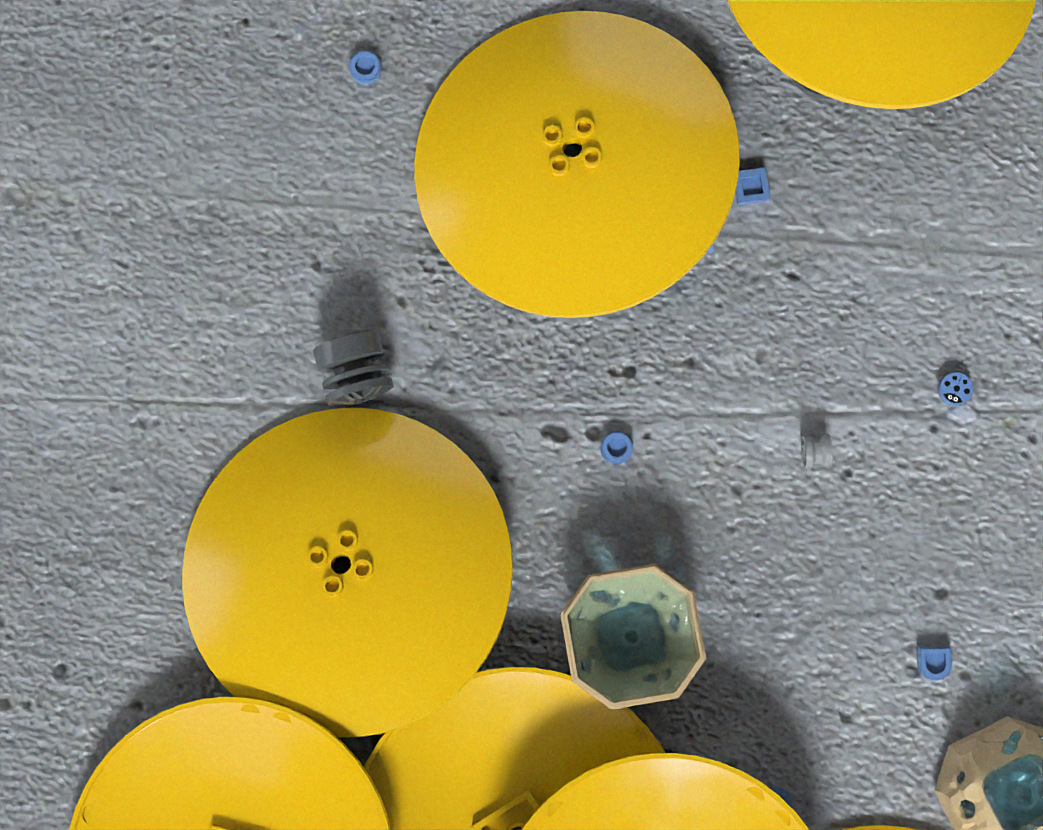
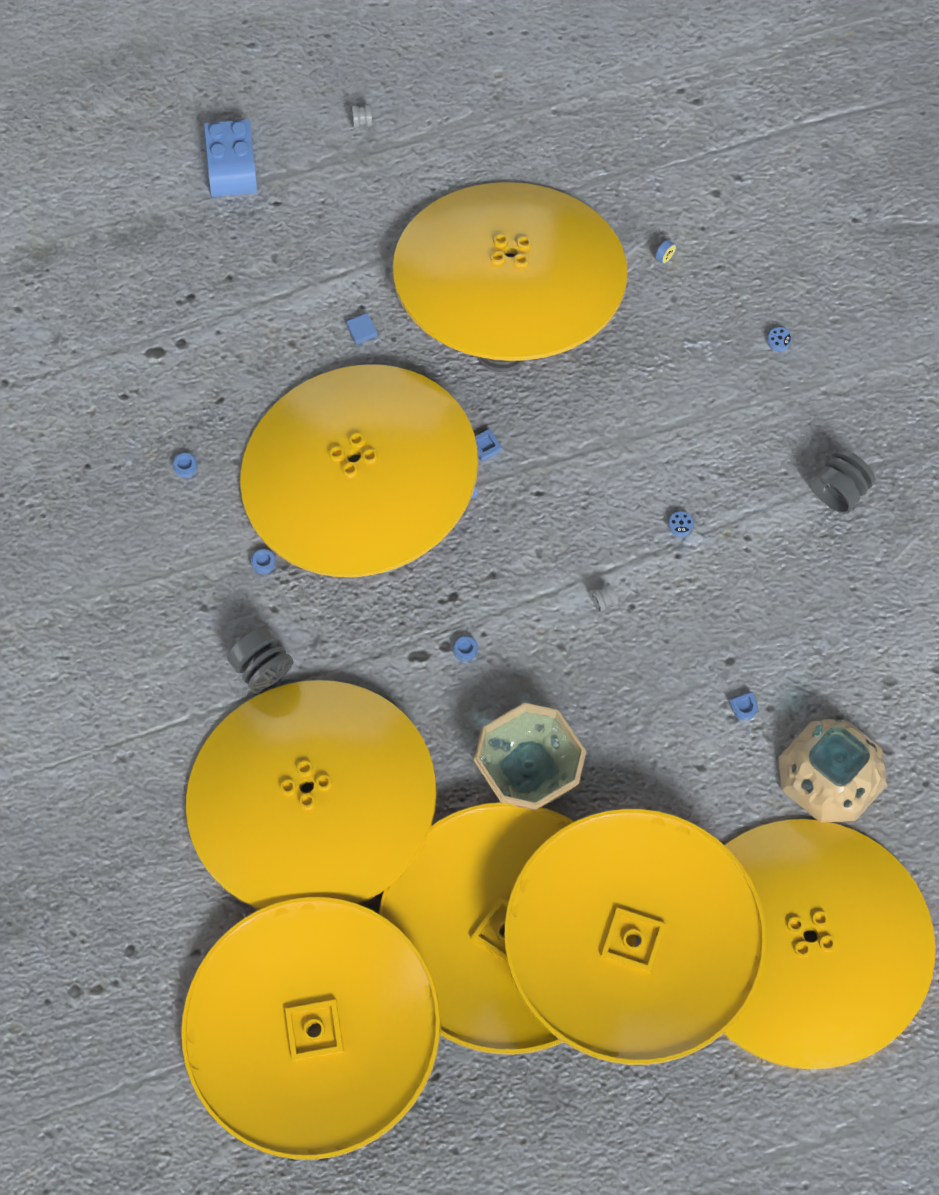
camera: 25 degrees left, 15 degrees down
none -> medium blue tile [251,549,276,574]

